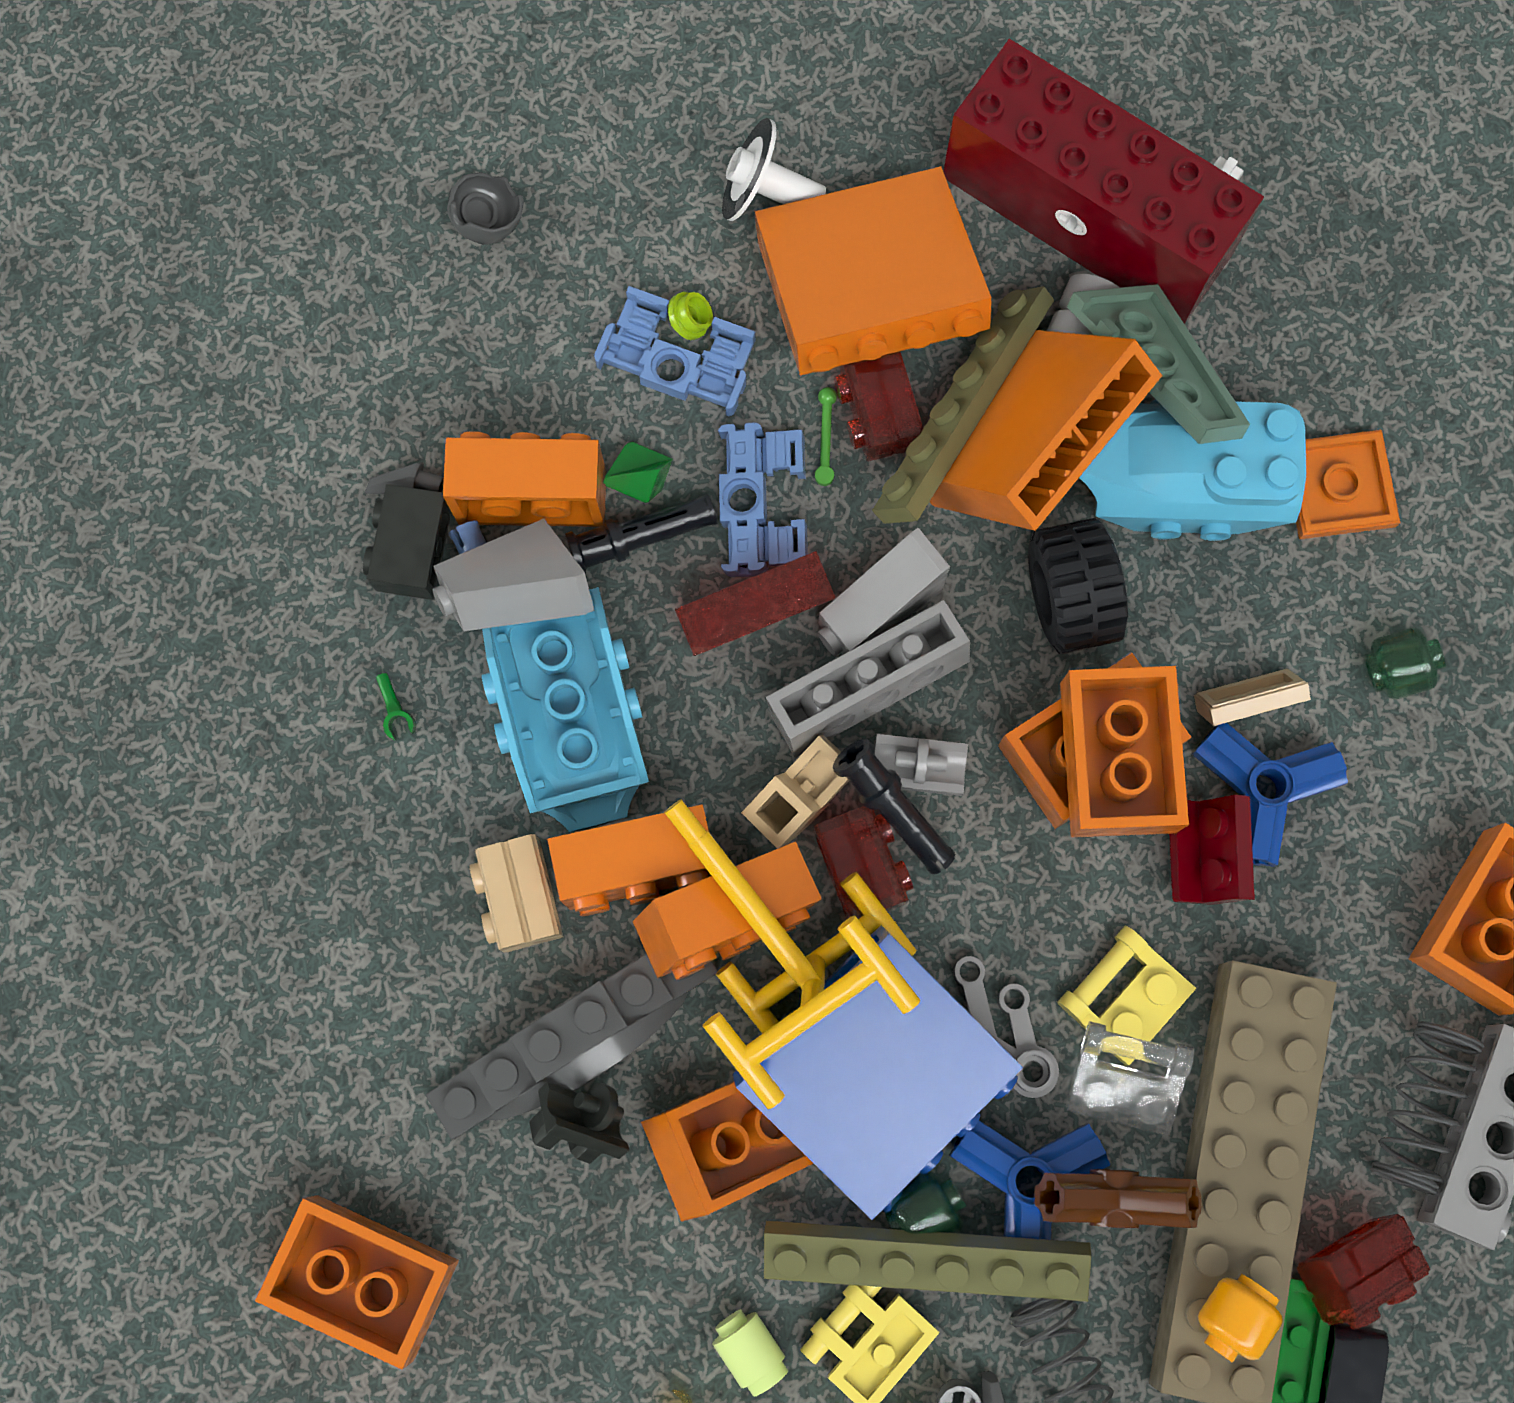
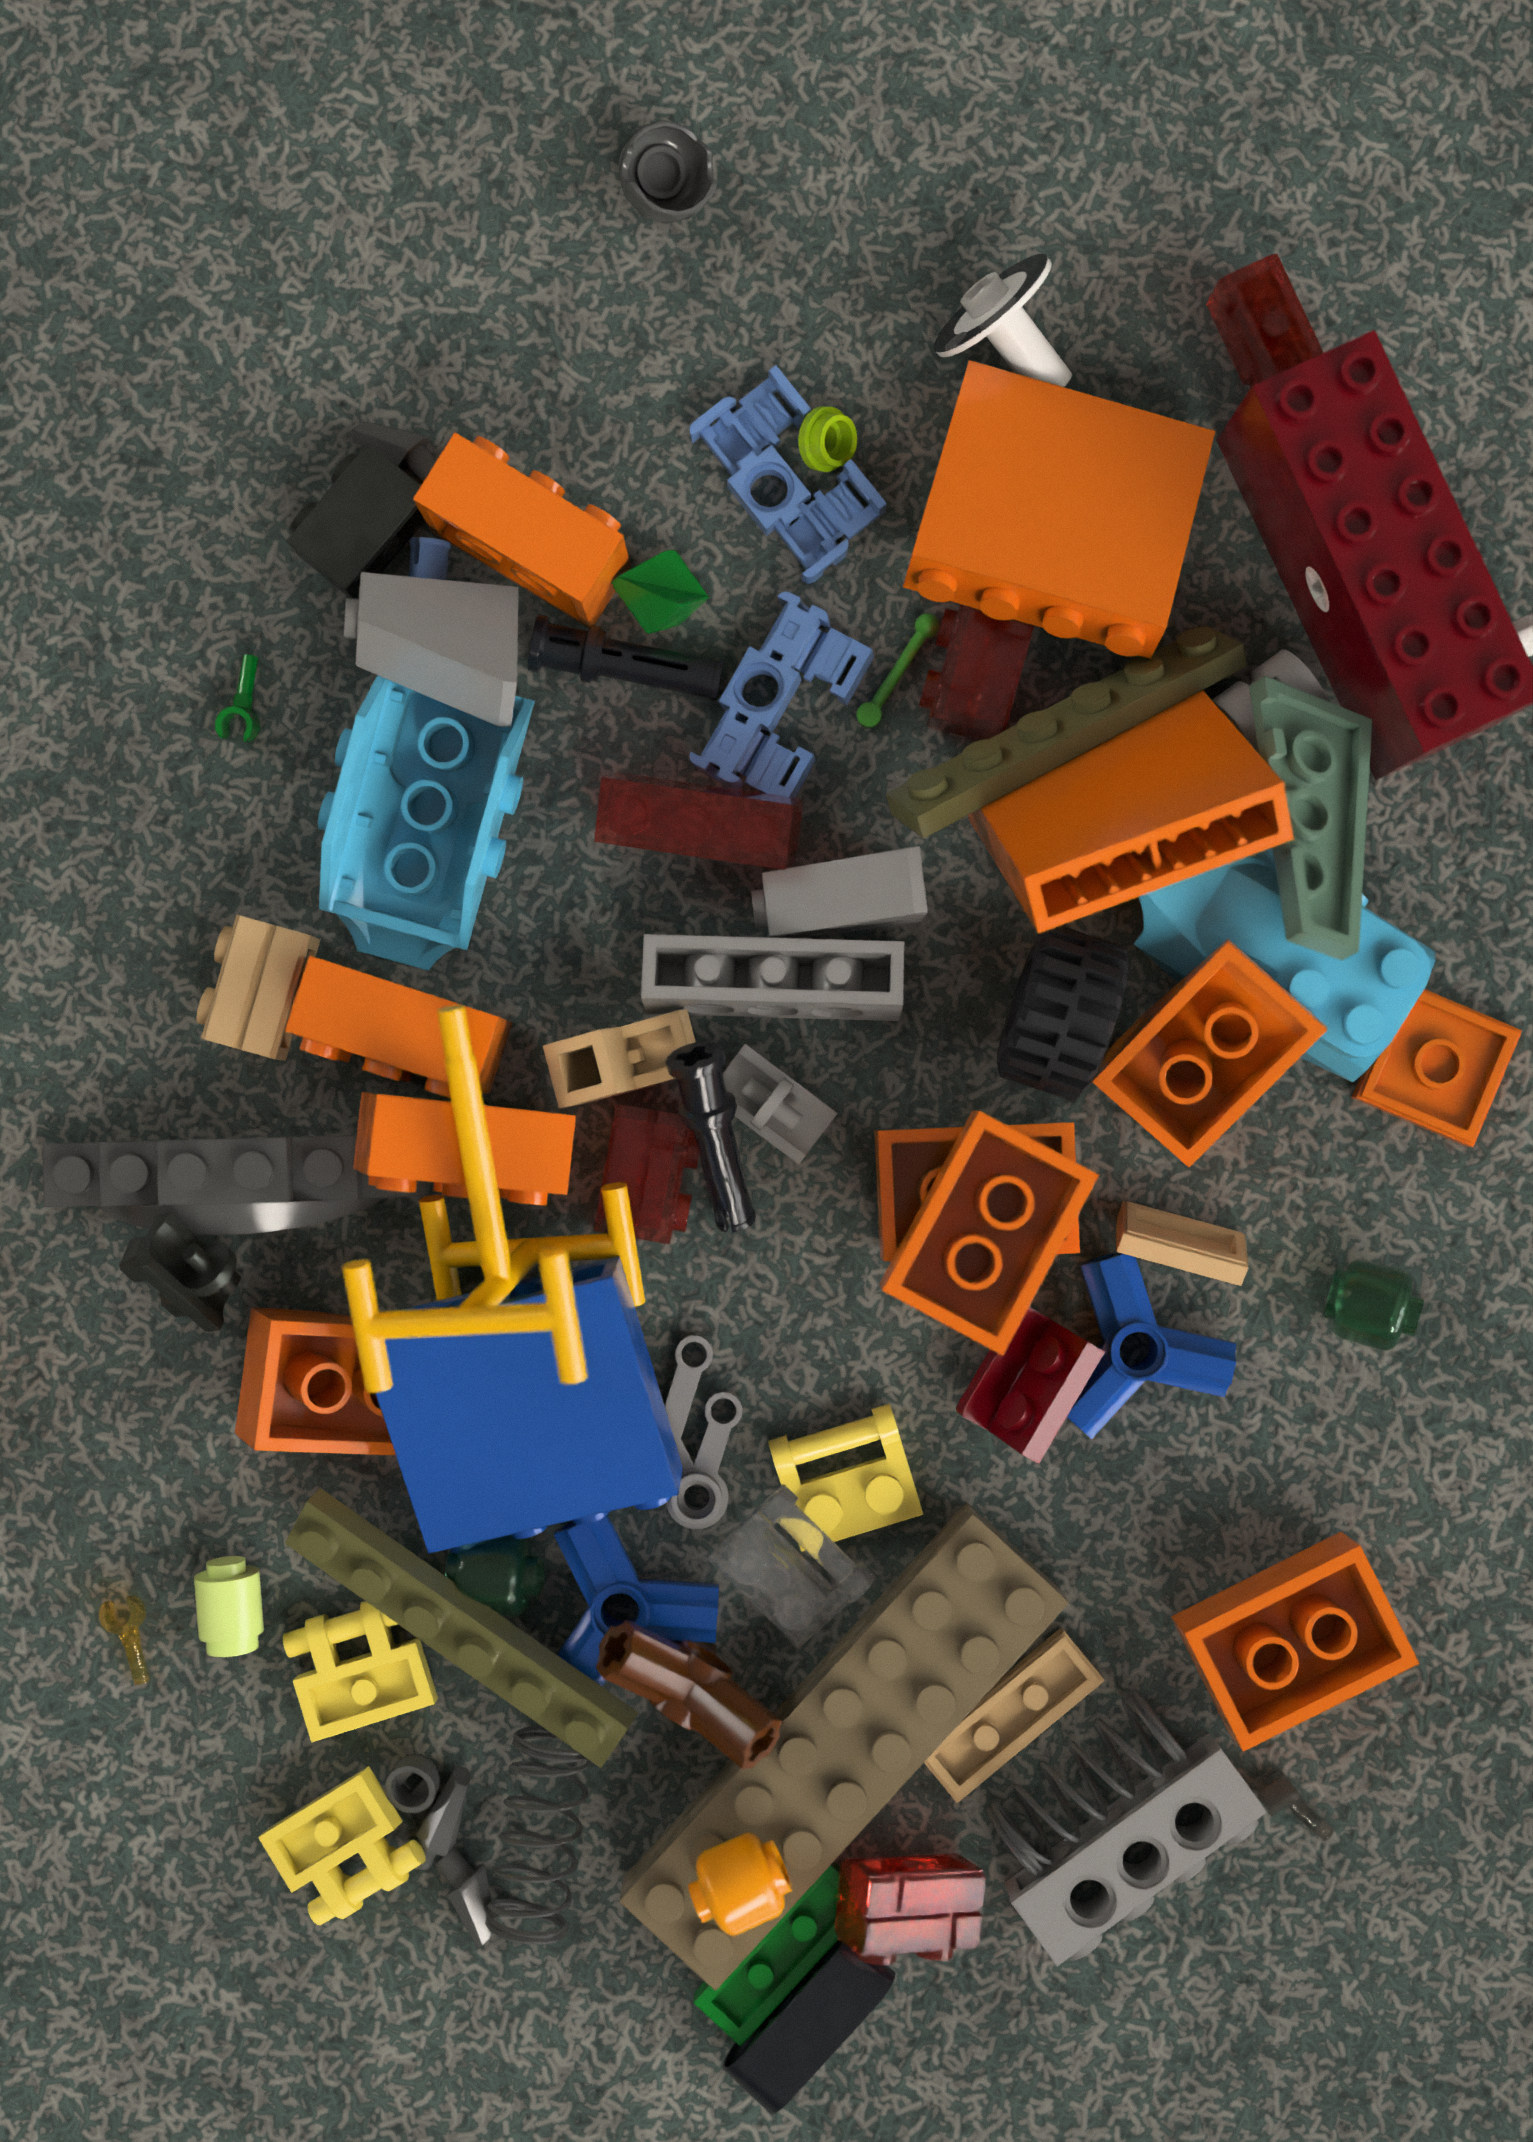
camera: 30 degrees right, 10 degrees up
none -> tan tile [924,1627,1105,1803]
none -> orange slope [1092,939,1328,1167]
none -> clear red brick [1206,253,1324,388]

